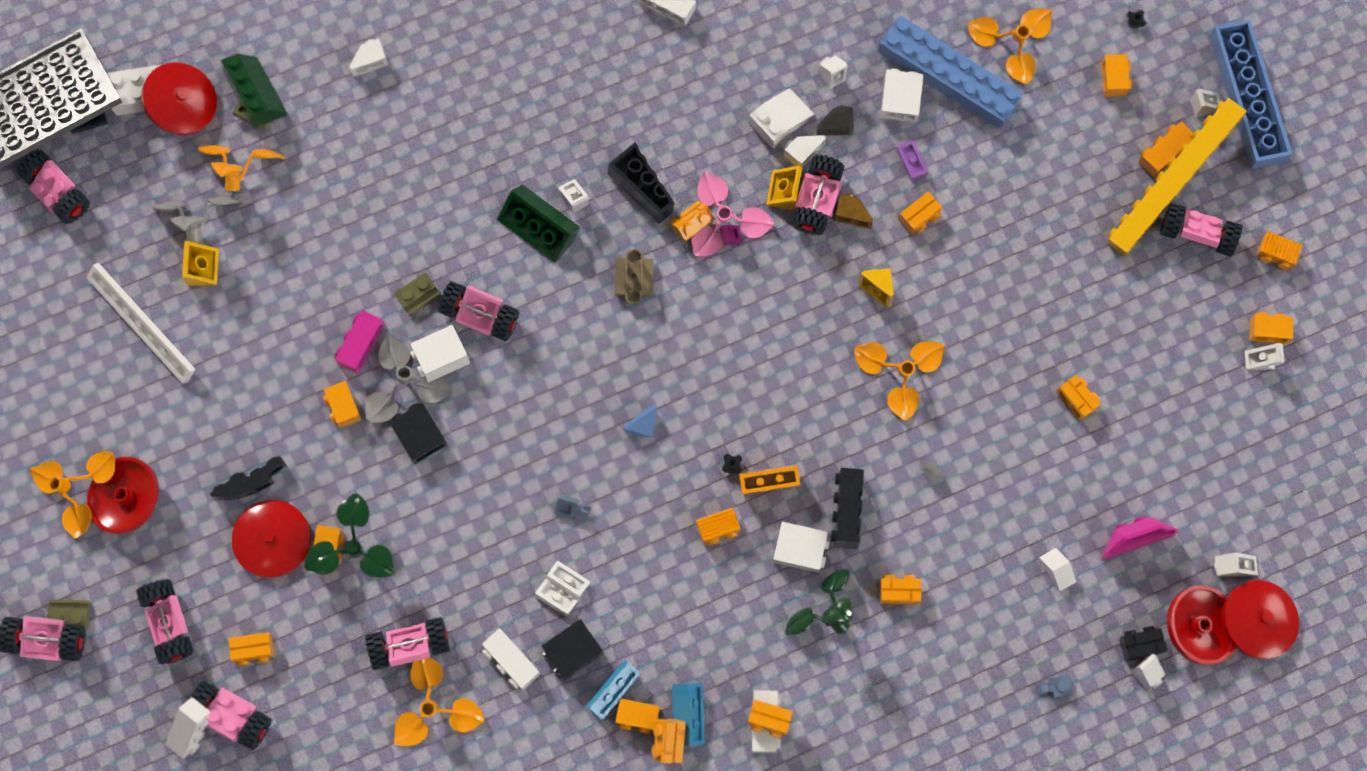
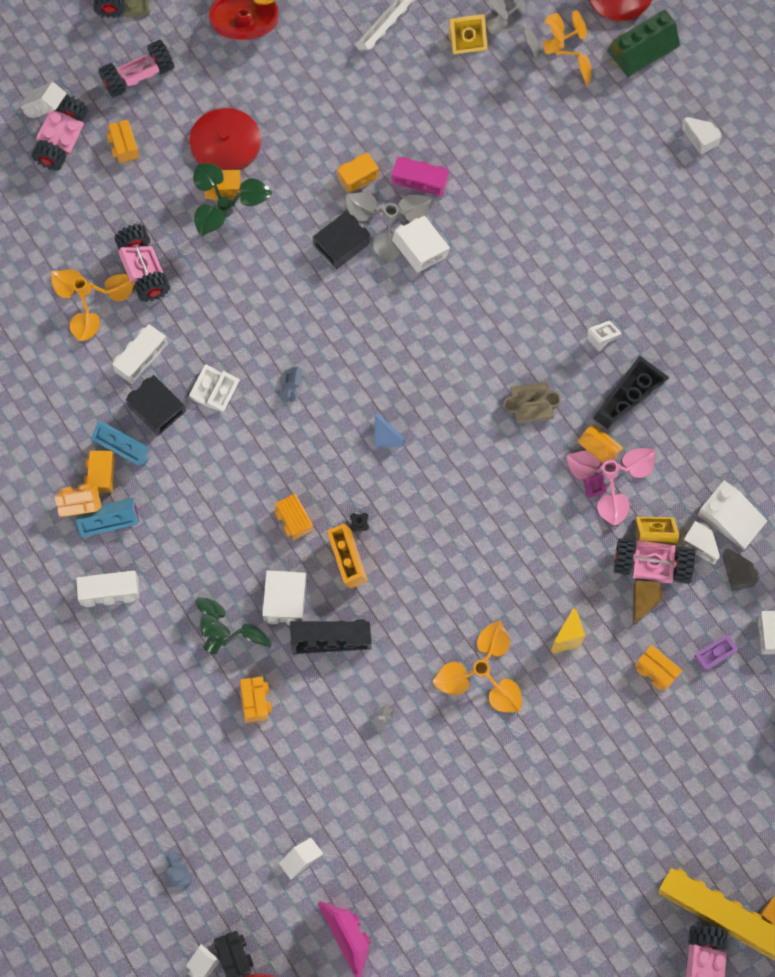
camera: 80 degrees right, 5 degrees down
black slope [210,456,287,501] -> none
olive plate [394,272,441,316] -> none
plate [438,281,520,341] -> none
dark green slope [497,184,581,263] -> none
light orange brick [747,699,793,738] -> none
light orange brick [1056,375,1101,421] -> none

